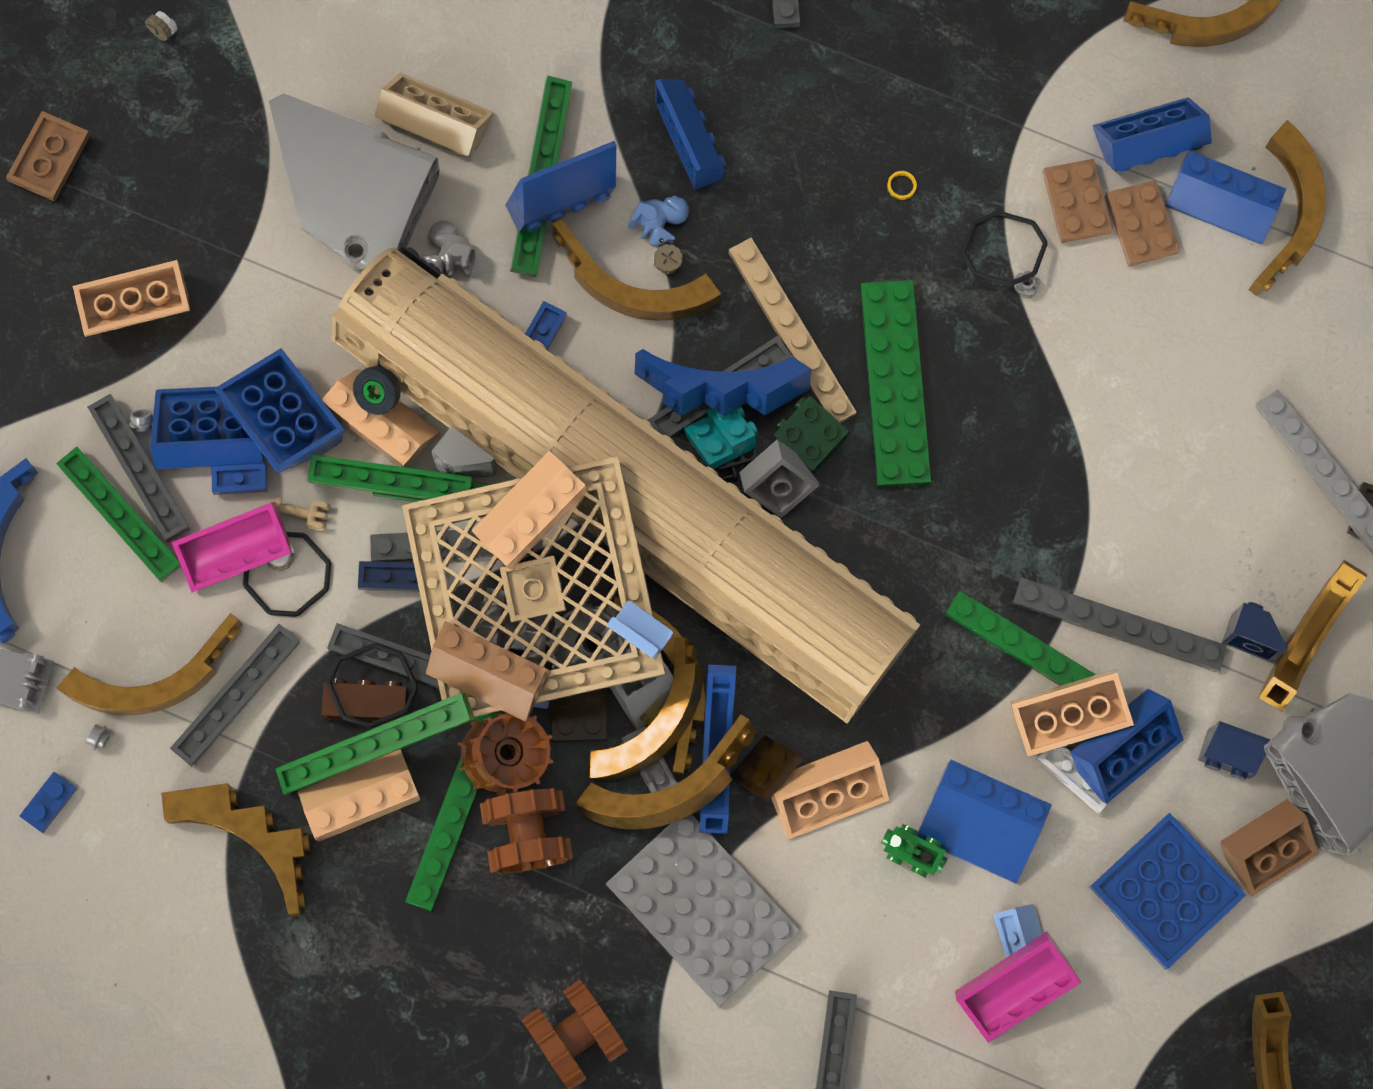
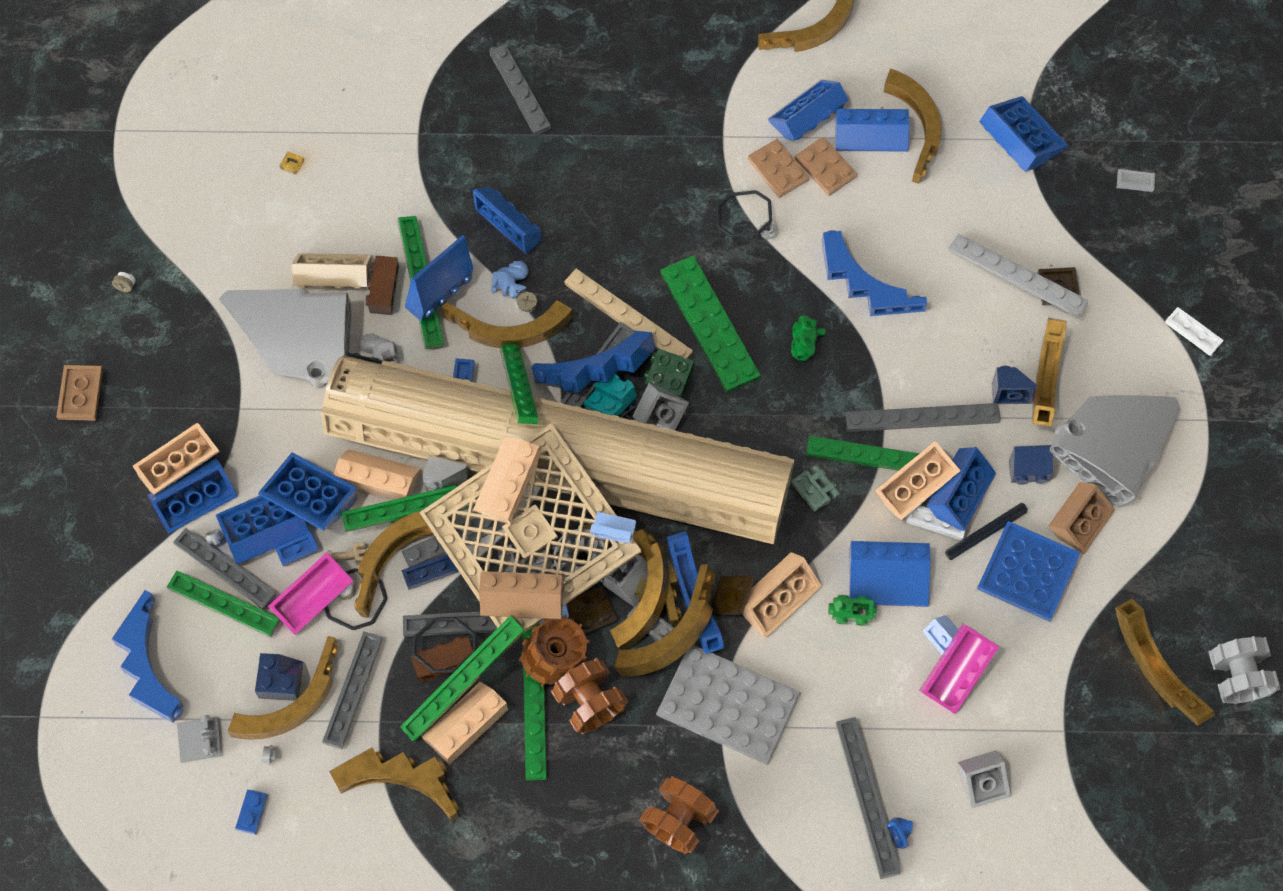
camera: 15 degrees left, 10 degrees down
black bush [353,366,401,415] -> none
yellow piece [887,171,917,200] -> none
none -> blue slope [147,458,237,534]
none -> dark blue slope [255,653,303,701]
none -> pearl gold arch [355,511,453,618]
none -> reddish brown brick [365,256,400,315]
none -> green plate [500,344,539,424]
none -> green brick [791,316,826,361]
none -> sand green plate [791,465,841,512]
none -> blue arch [822,230,927,316]
none -> black axle [945,503,1028,560]

